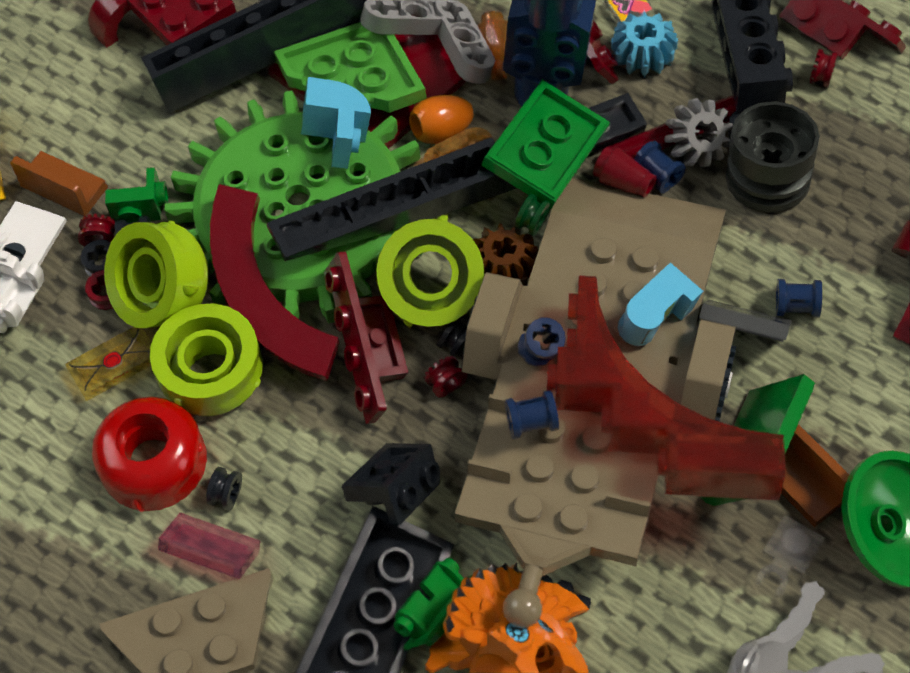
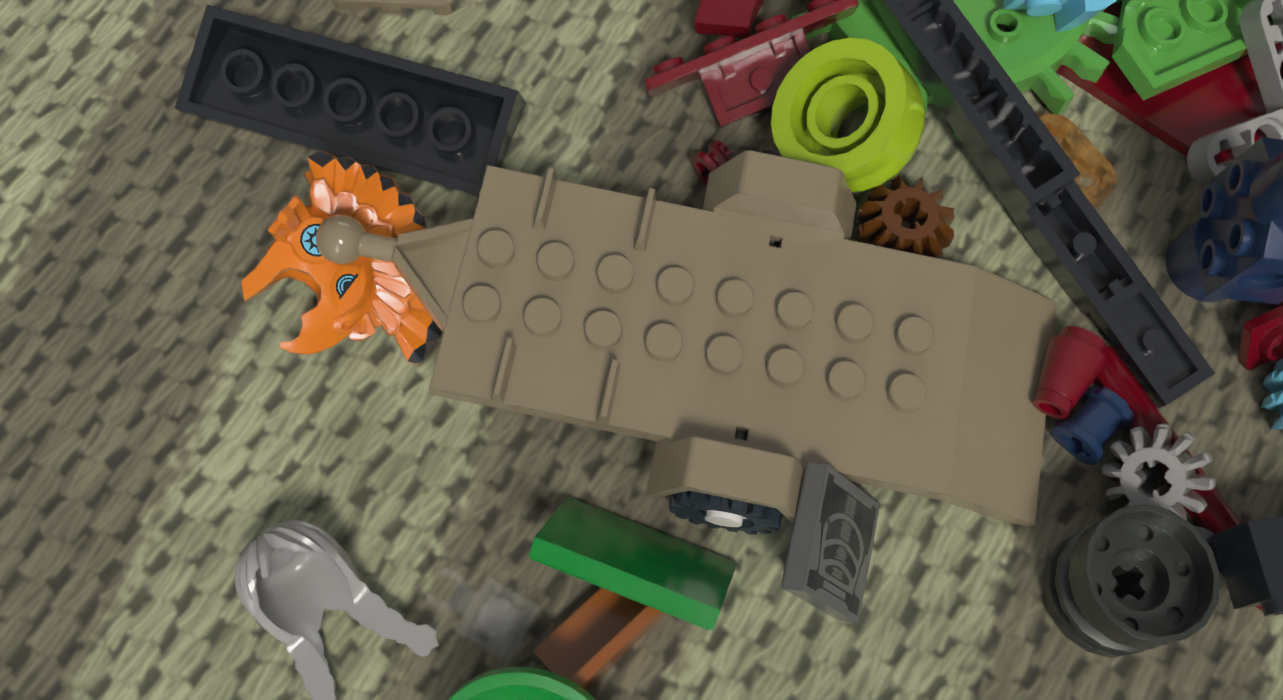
camera: 80 degrees right, 10 degrees up
black bracket [342,443,440,526] -> none
green hinge [394,558,473,651] -> none
orange animal [409,95,474,144] -> none
green tile [481,80,610,209] -> none
dark blue bush [504,390,559,439] -> none
dark green bush [514,194,551,236] -> none
dark blue bush [517,317,566,367] -> none
clear red arch [546,276,786,501] -> none
medium azure leg [618,262,703,346] -> none
dark blue bush [776,279,822,318] -> none

